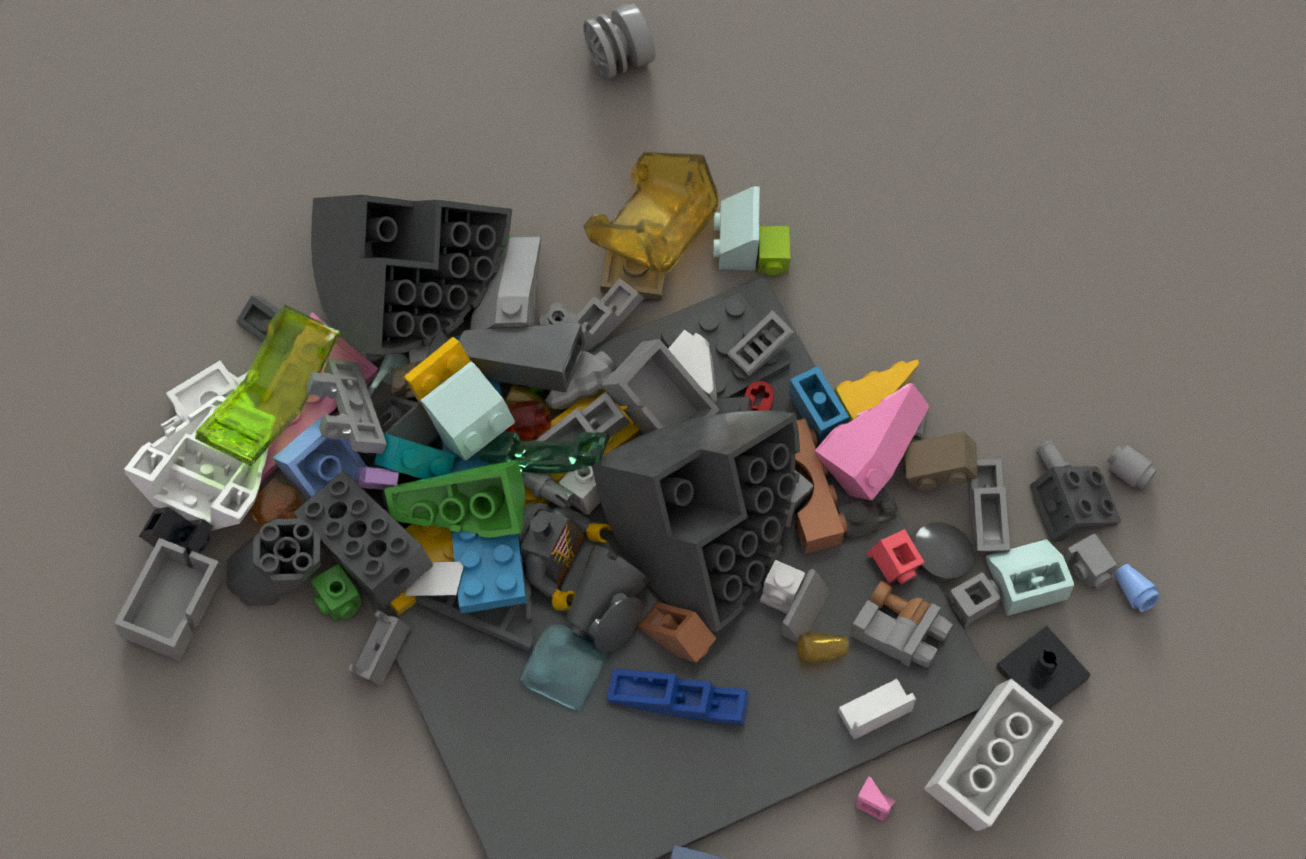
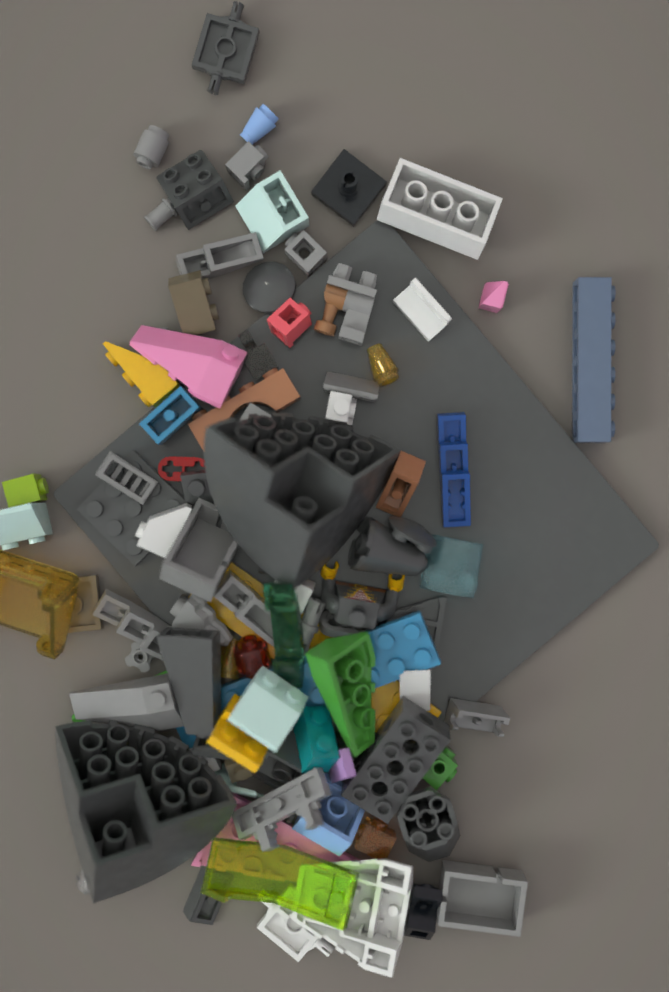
camera: 100 degrees left, 25 degrees up
none -> dark grey plate [192,1,260,95]

